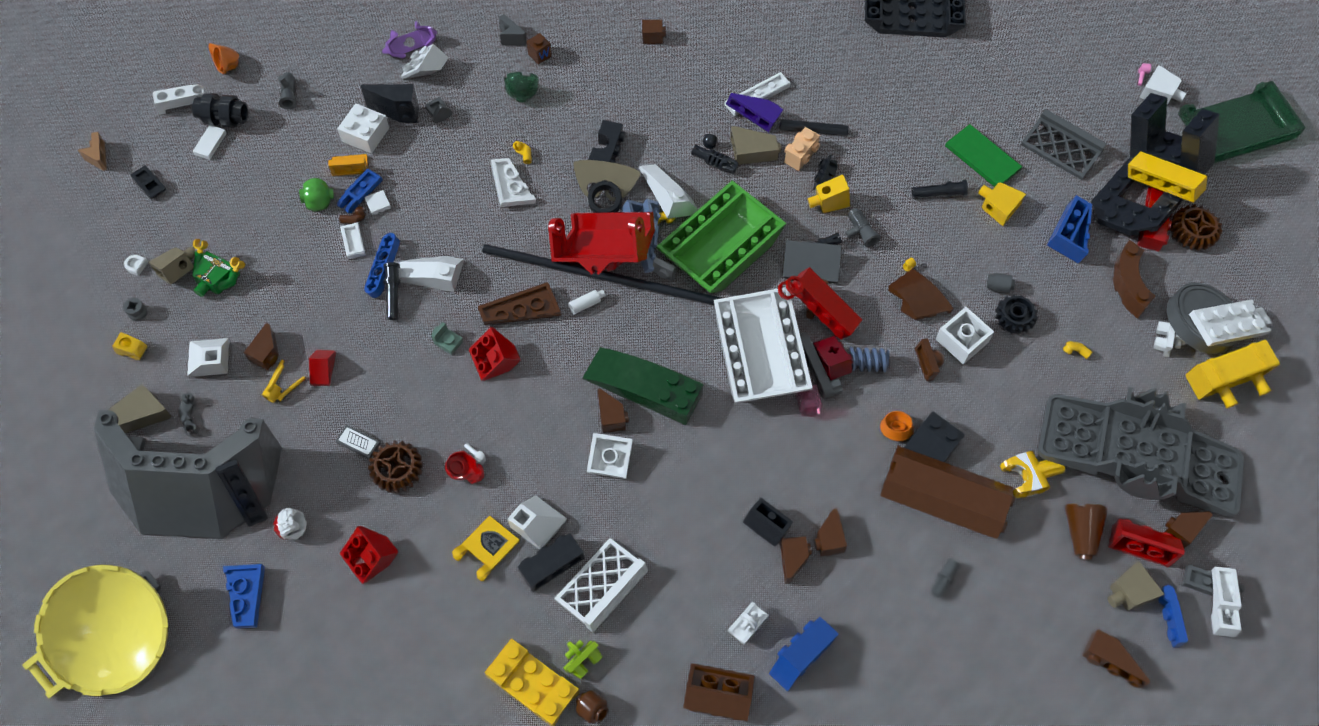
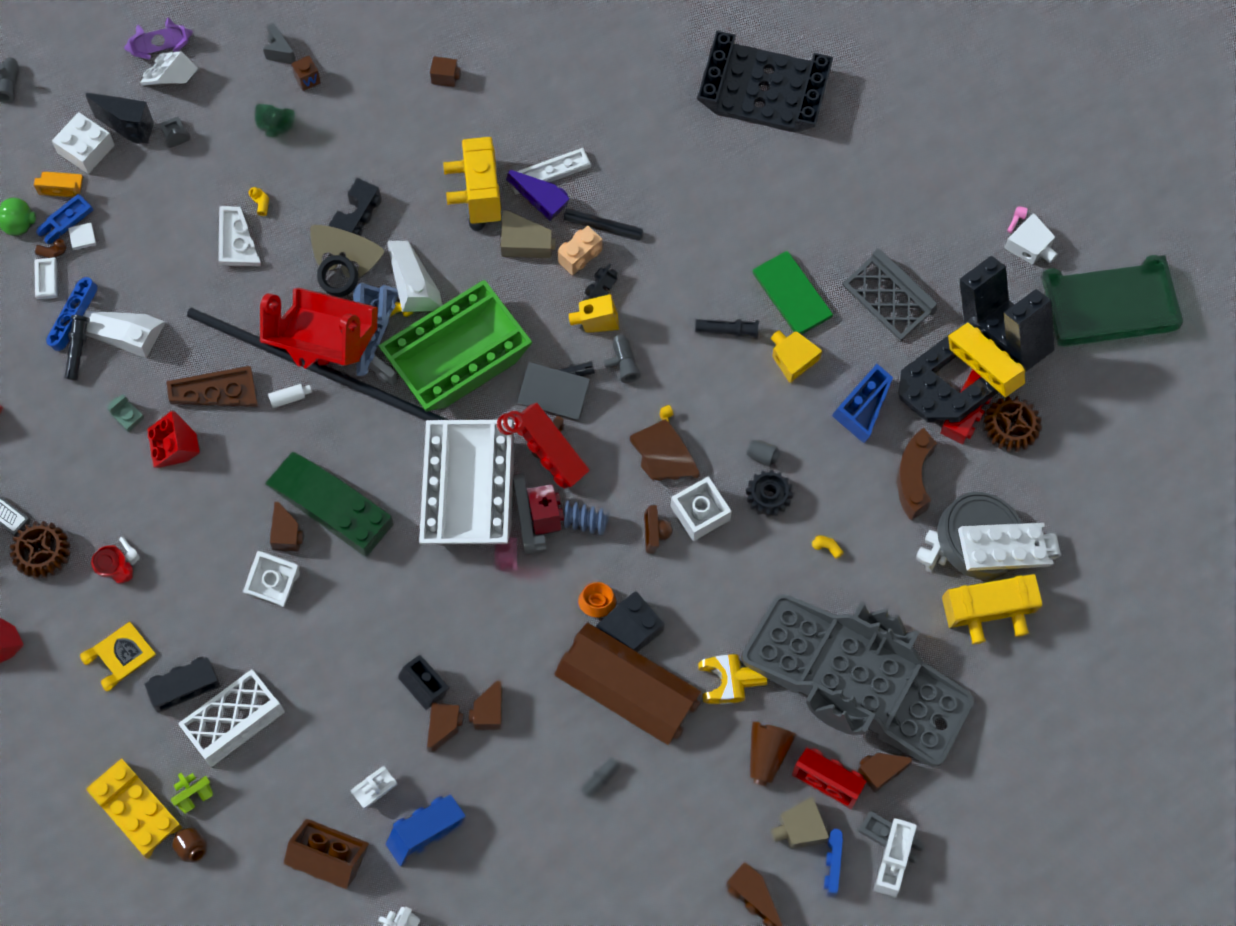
camera: 10 degrees right, 5 degrees up
white slope [508,495,567,550] -> none
black hinge [691,144,739,174] -> none
none -> yellow piece [443,137,501,224]

